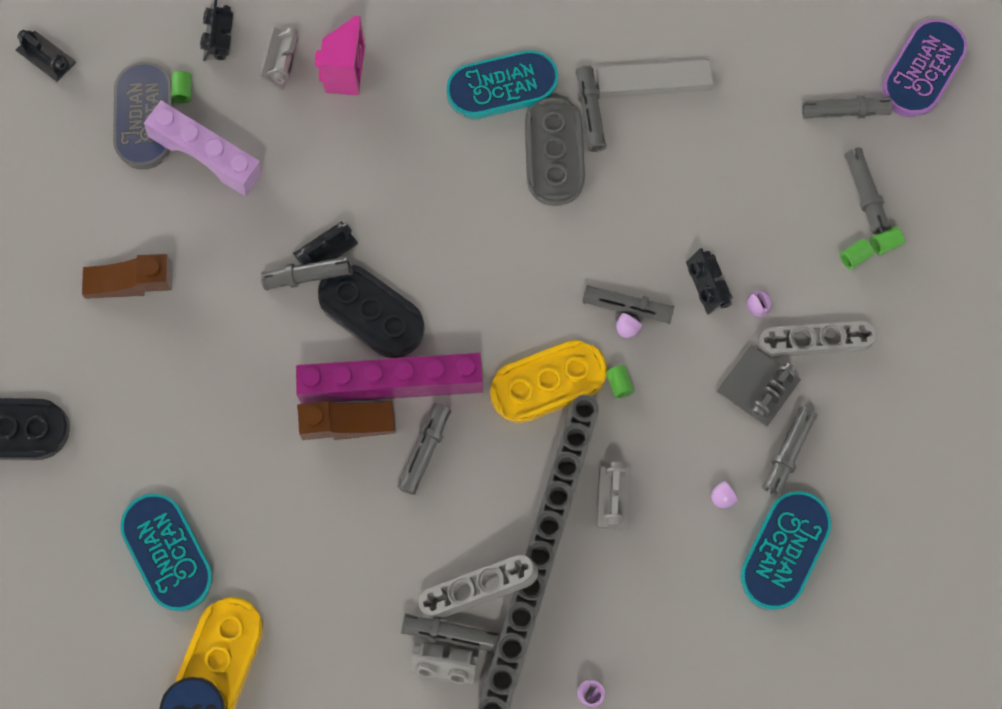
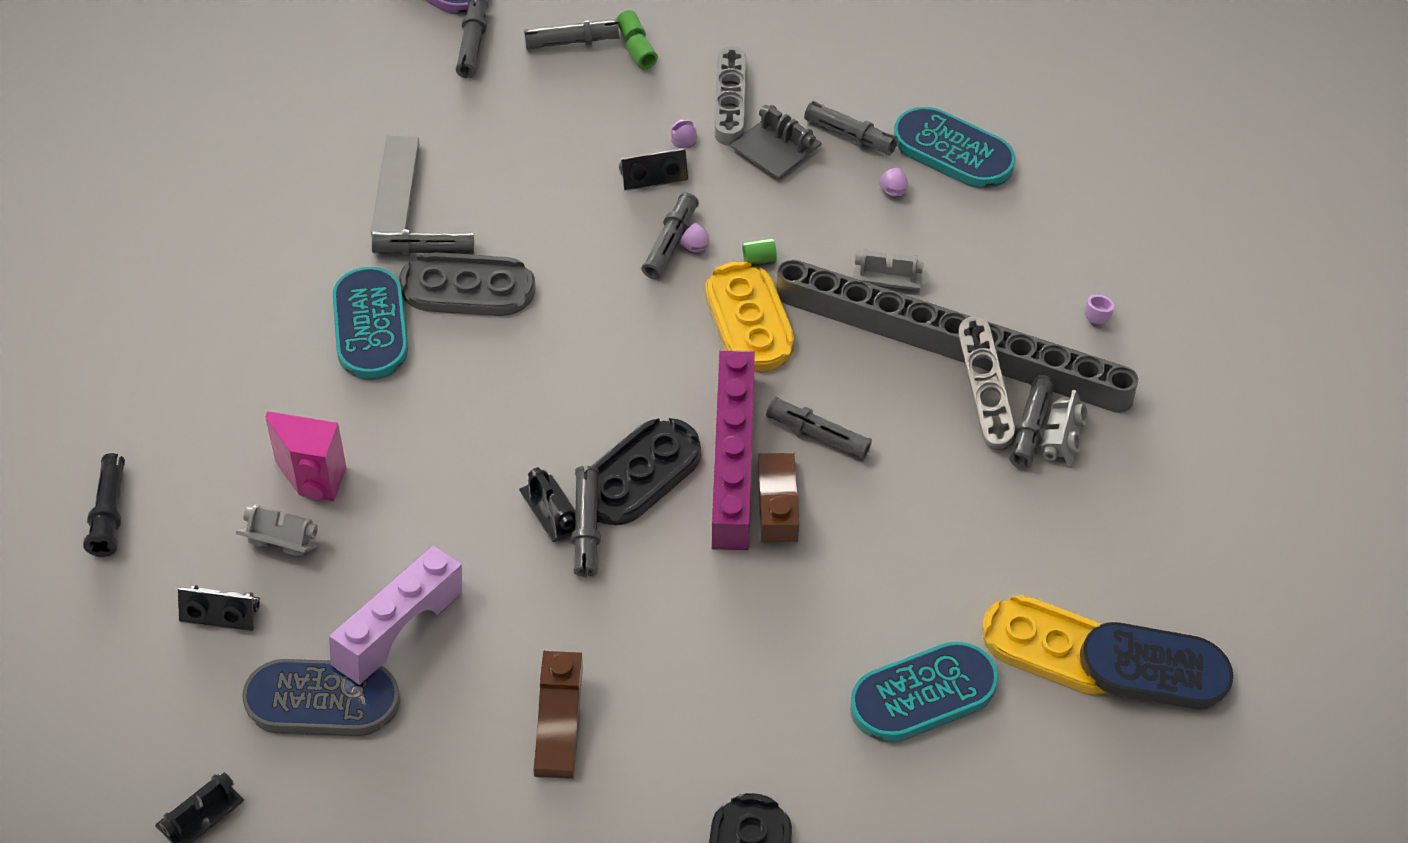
camera: 85 degrees left, 20 degrees down
bright green hinge [171,71,192,103] -> none

